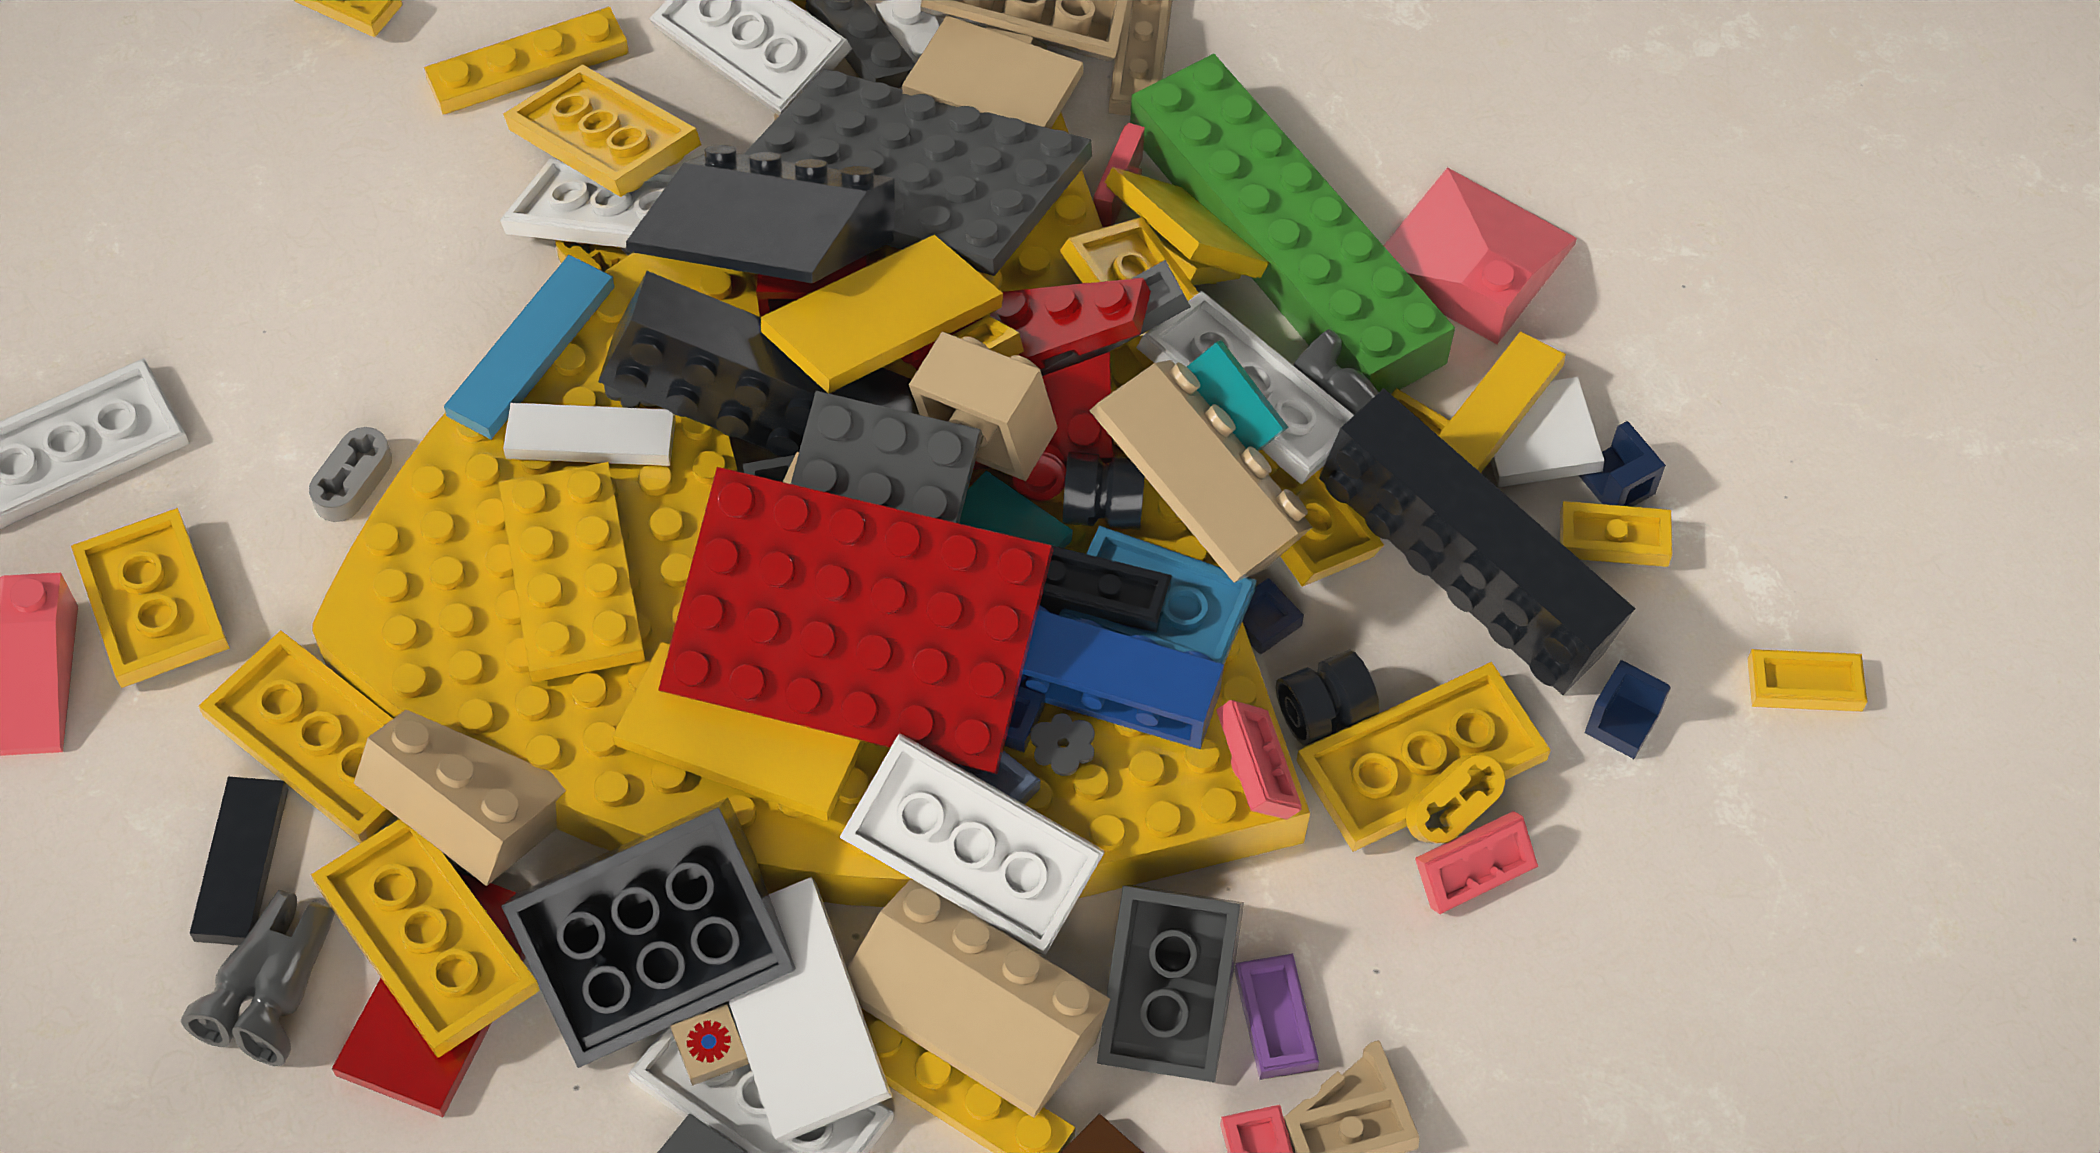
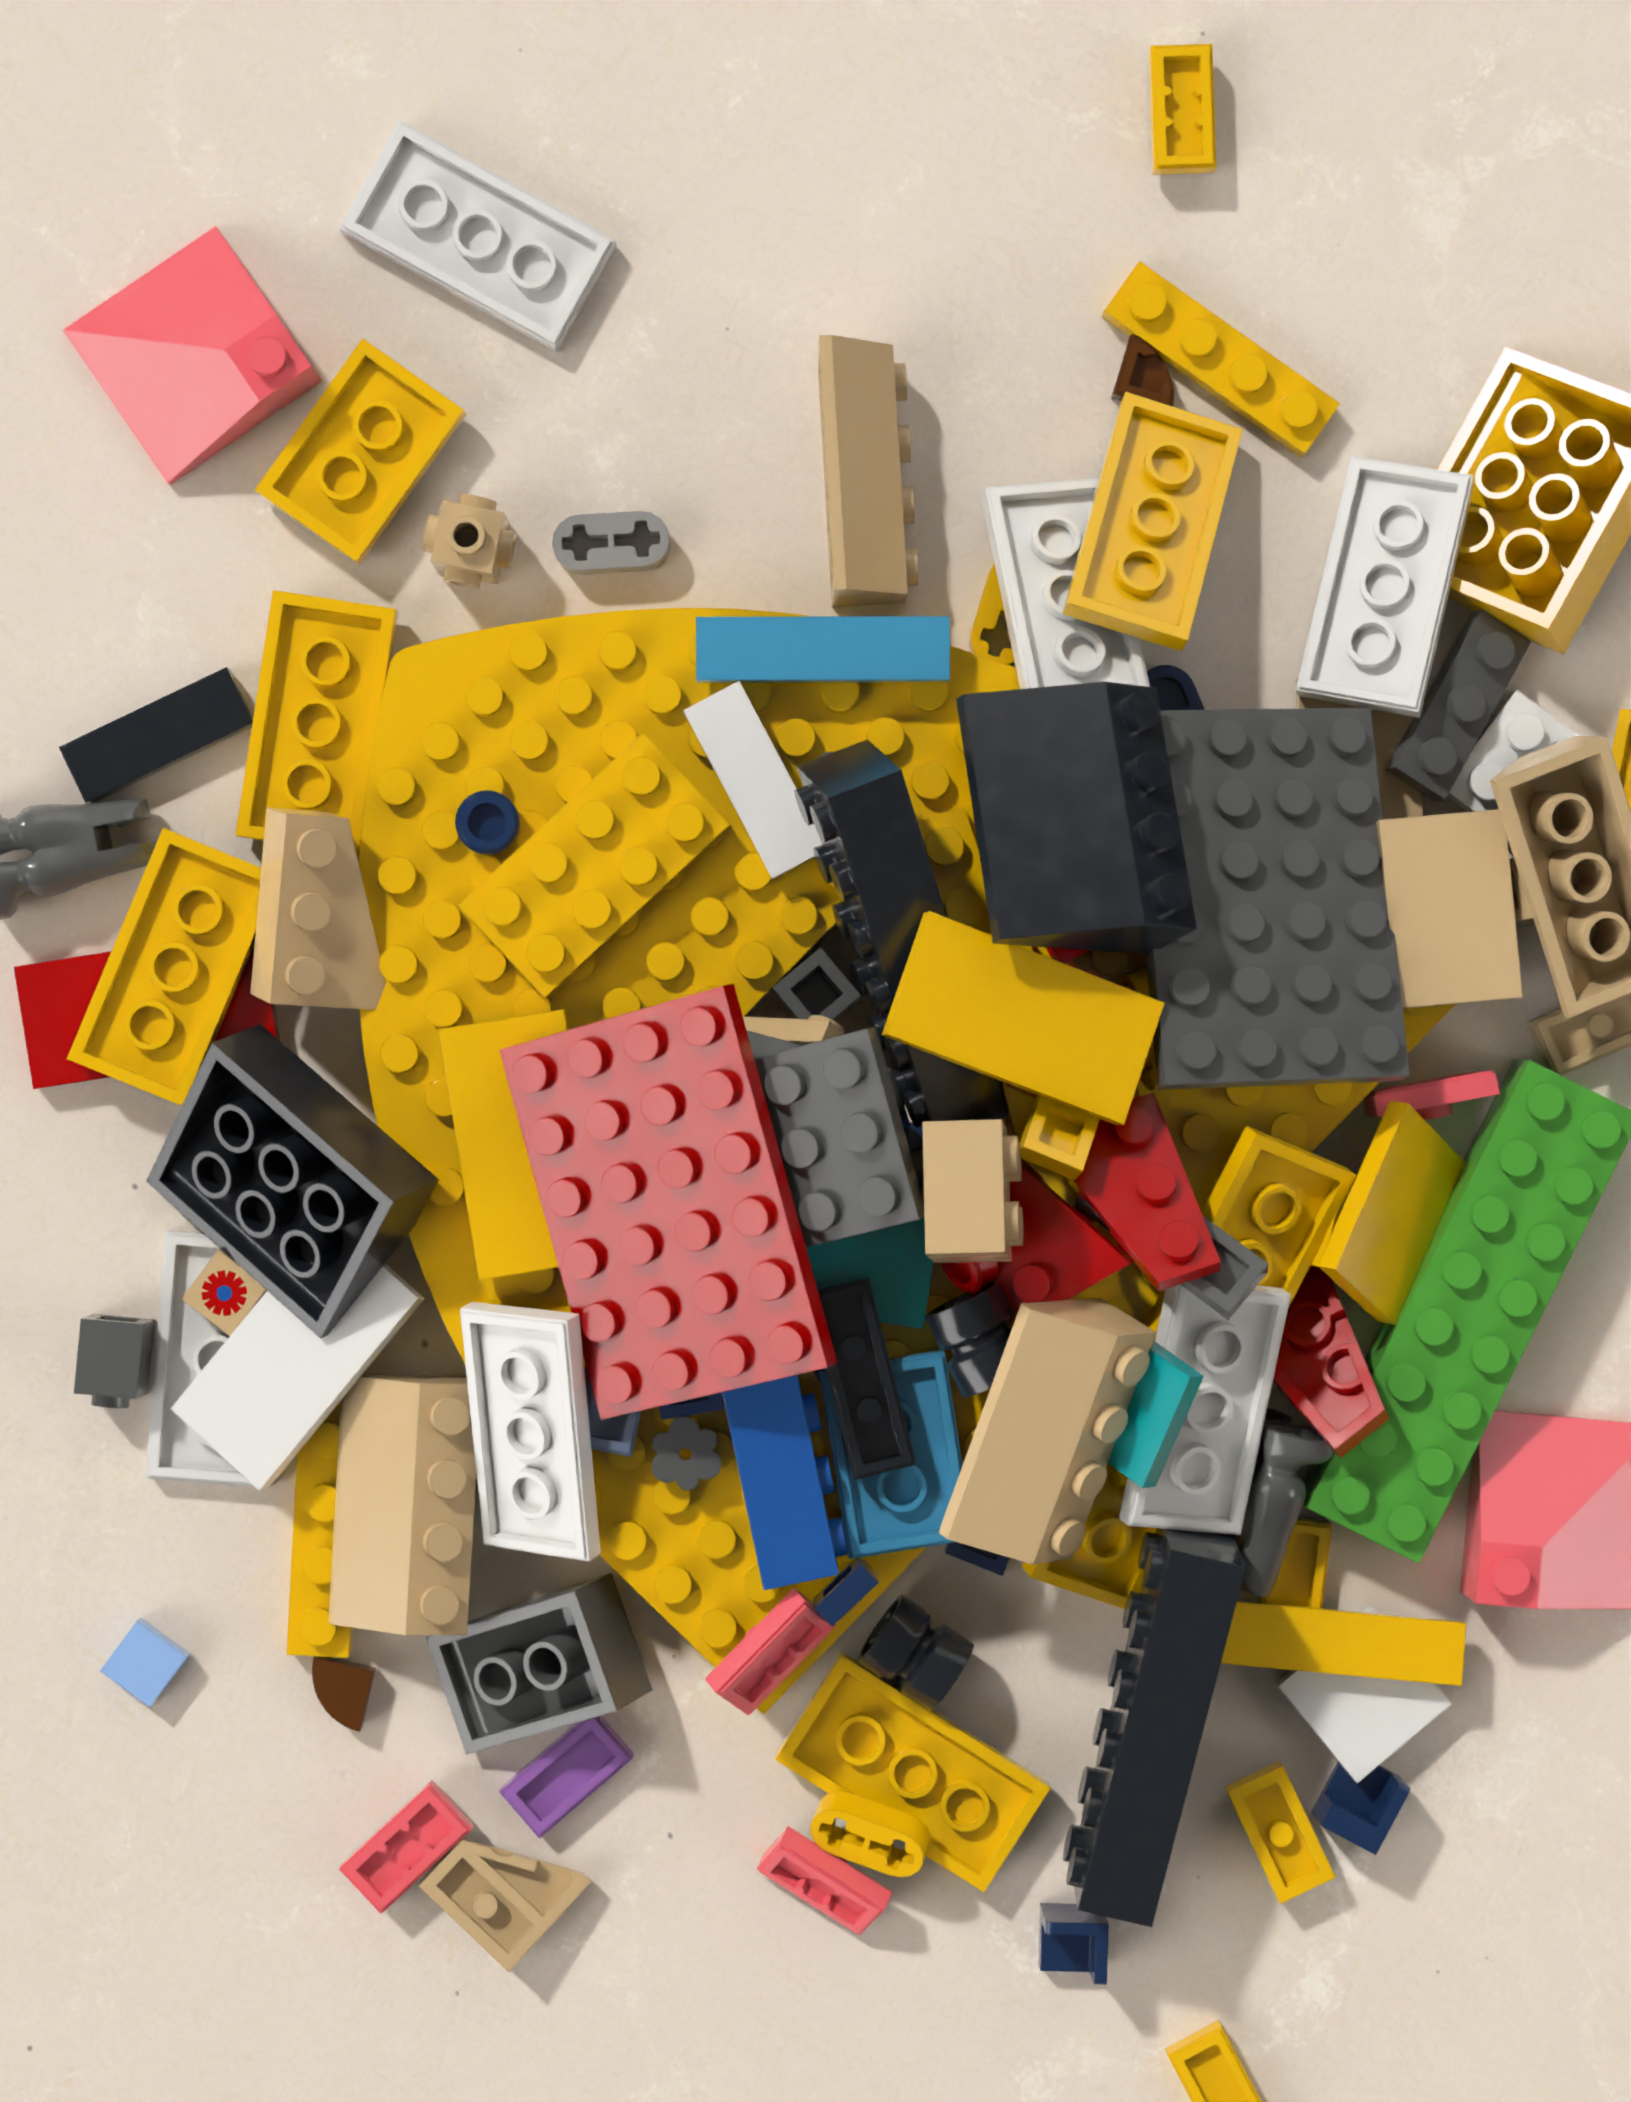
camera: 65 degrees right, 30 degrees up
none -> tan brick [423,494,517,589]
none -> dark blue tile [455,790,520,855]
none -> dark blue tile [814,1557,879,1626]
none -> tan slope [817,335,918,607]
none -> reddish brown tile [1111,335,1175,407]
none -> red wing [1273,1266,1389,1458]

